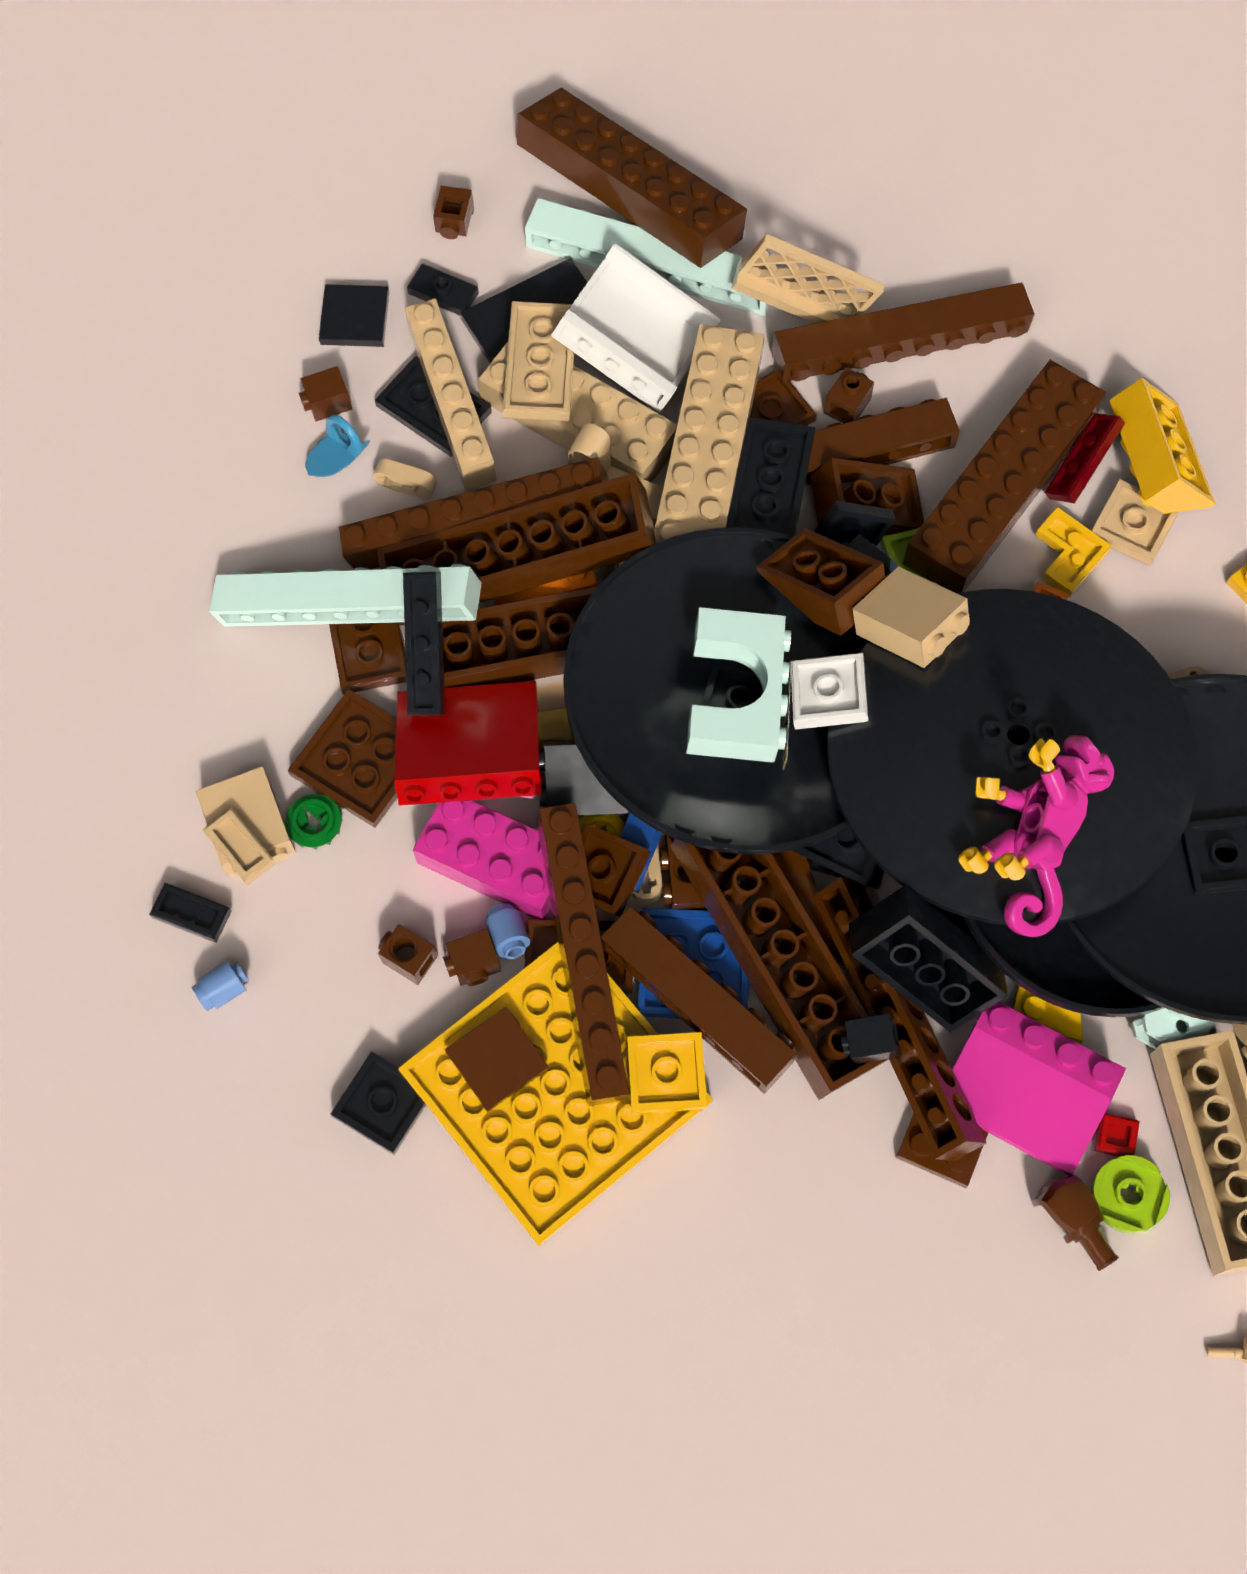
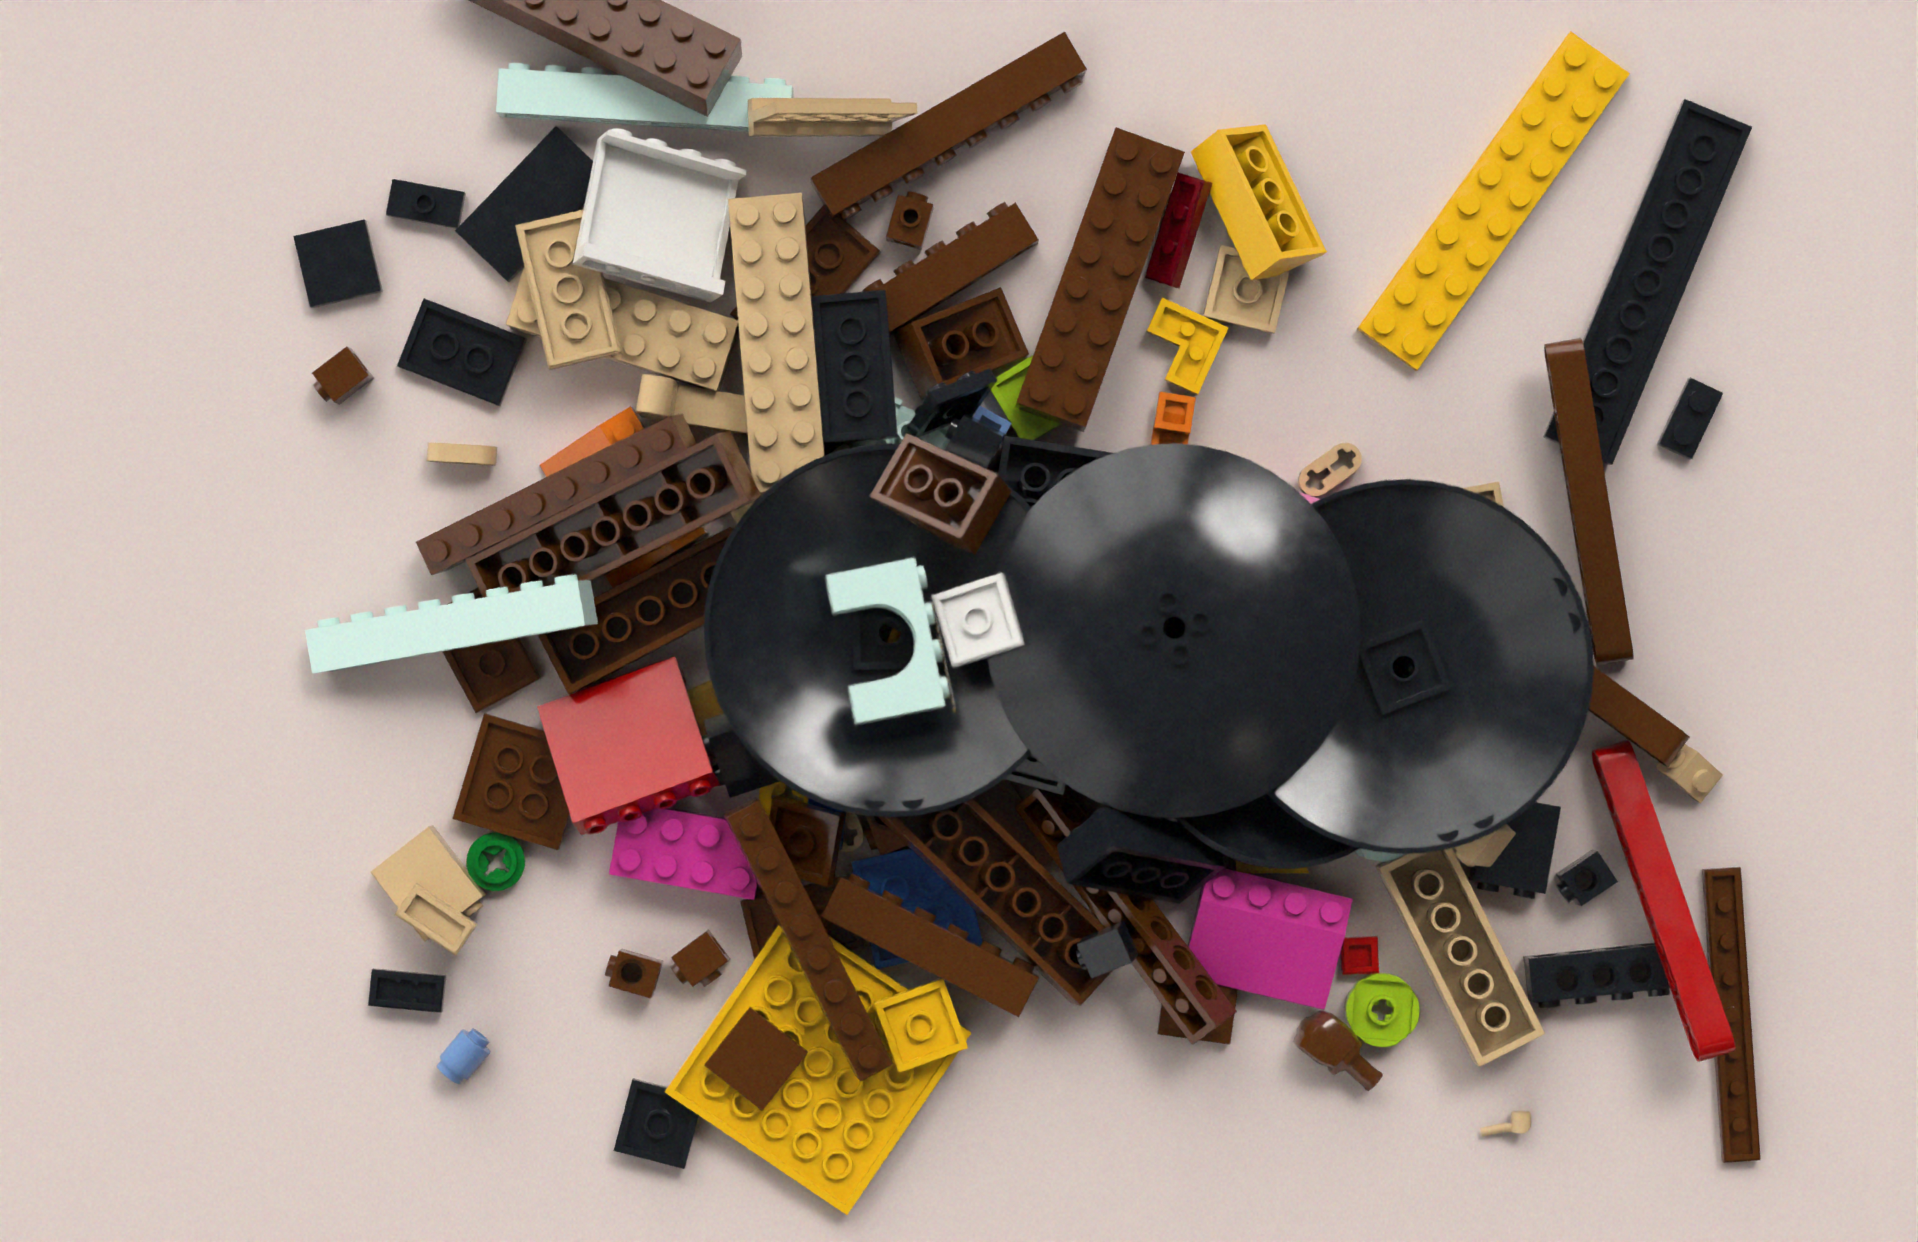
camera: 20 degrees left, 20 degrees up
dark azure piece [305,414,370,477] -> none
black tile [403,572,445,715] -> none
tan brick [404,298,497,490] -> none
reddish brown brick [433,185,474,240] -> none
medium blue brick [485,903,530,959] -> none
tan brick [853,566,970,668] -> none
dark pink animal [958,735,1114,937] -> none

